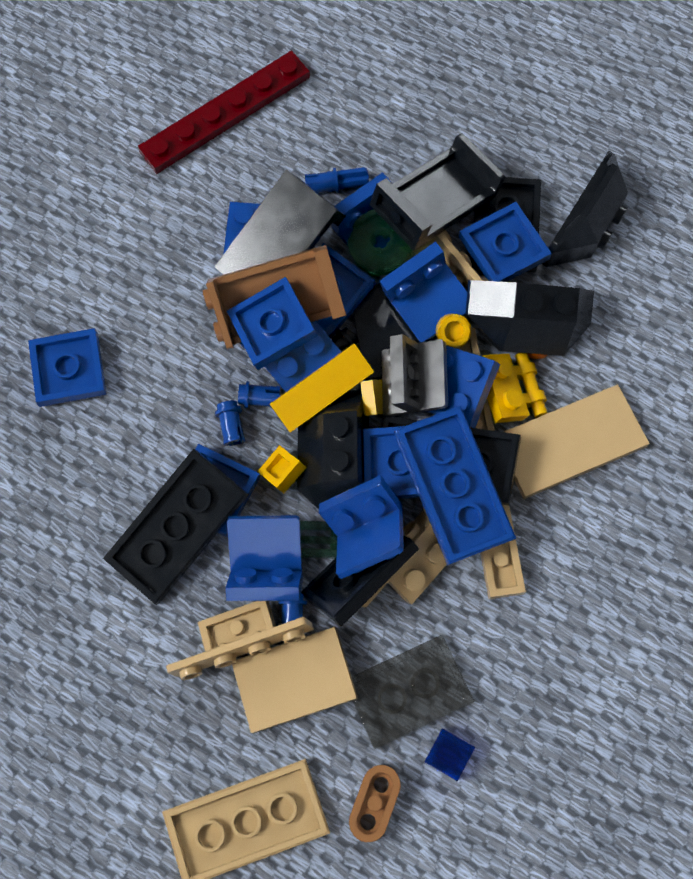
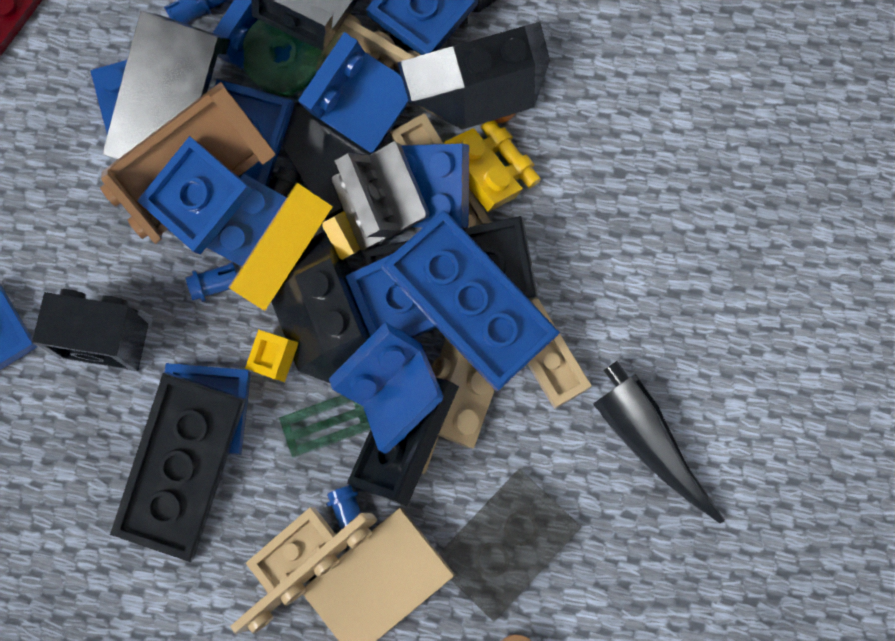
camera: 20 degrees left, 5 degrees up
blue pin [215,400,246,446] -> none
blue bracket [225,515,303,601] -> none
clear blue plate [424,728,475,782] -> none
yellow tile [436,313,471,348] -> none
tan tile [504,384,650,499] -> none
none -> black brick [32,289,149,371]
none -> black piece [593,361,725,524]

